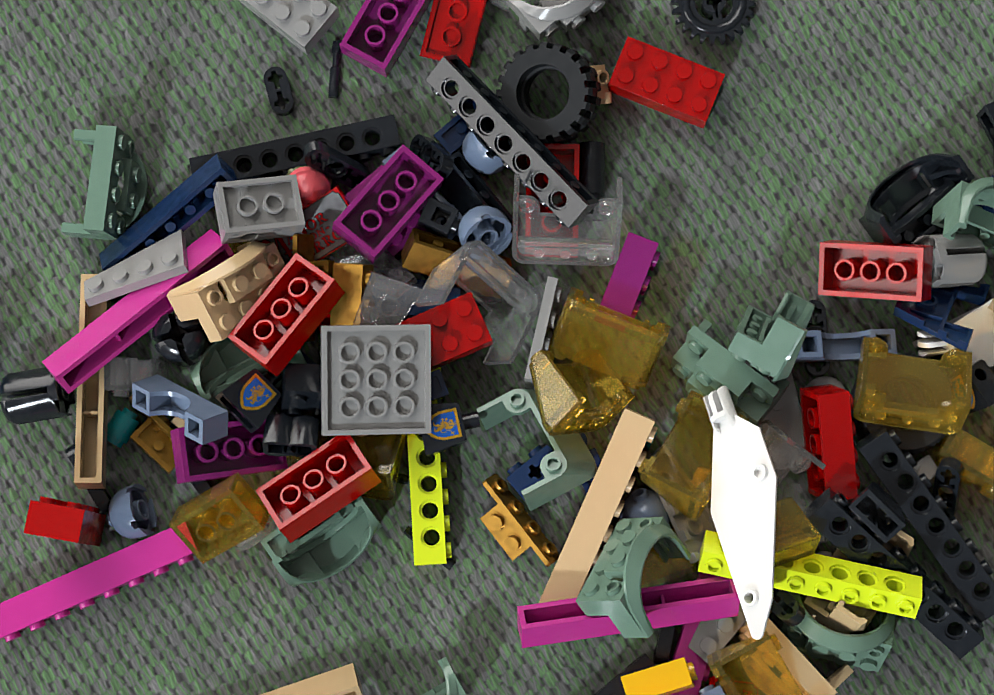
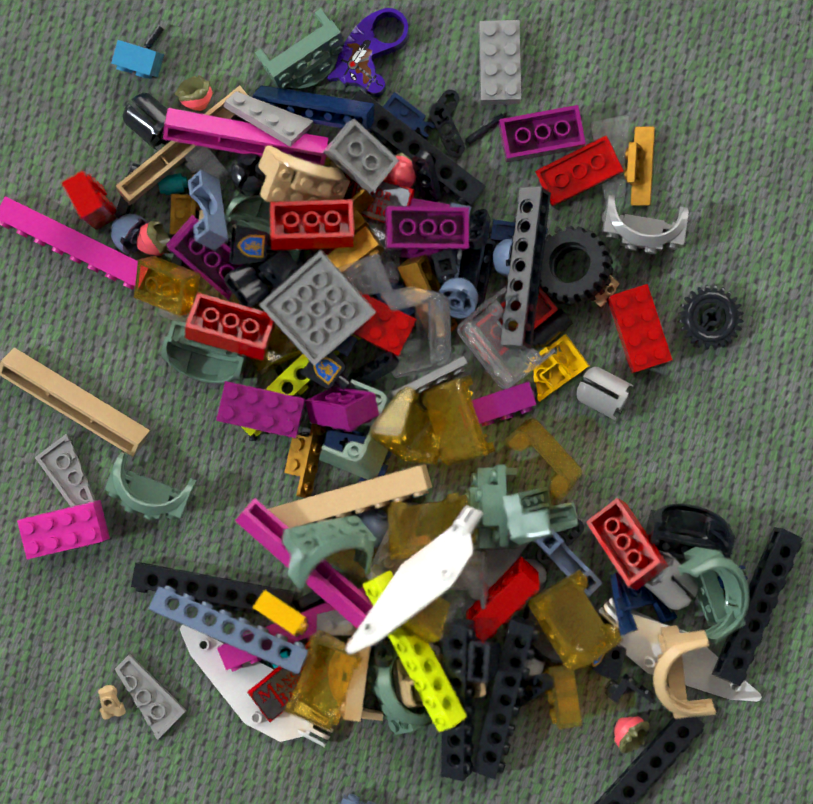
camera: 50 degrees right, 5 degrees up
none -> hair [136,221,170,256]
none -> olive hair [175,75,213,111]
none -> magenta brick [216,381,306,439]
none -> magenta brick [305,386,379,431]
none -> dark purple animal [327,8,409,97]
none -> black beam [348,352,399,385]
none -> dark blue plate [383,92,435,138]
none -> black beam [429,102,465,157]
none -> clear yellow windscreen [503,418,582,501]
none -> yellow slope [530,334,590,402]
none -> light grey cylinder [577,367,634,420]

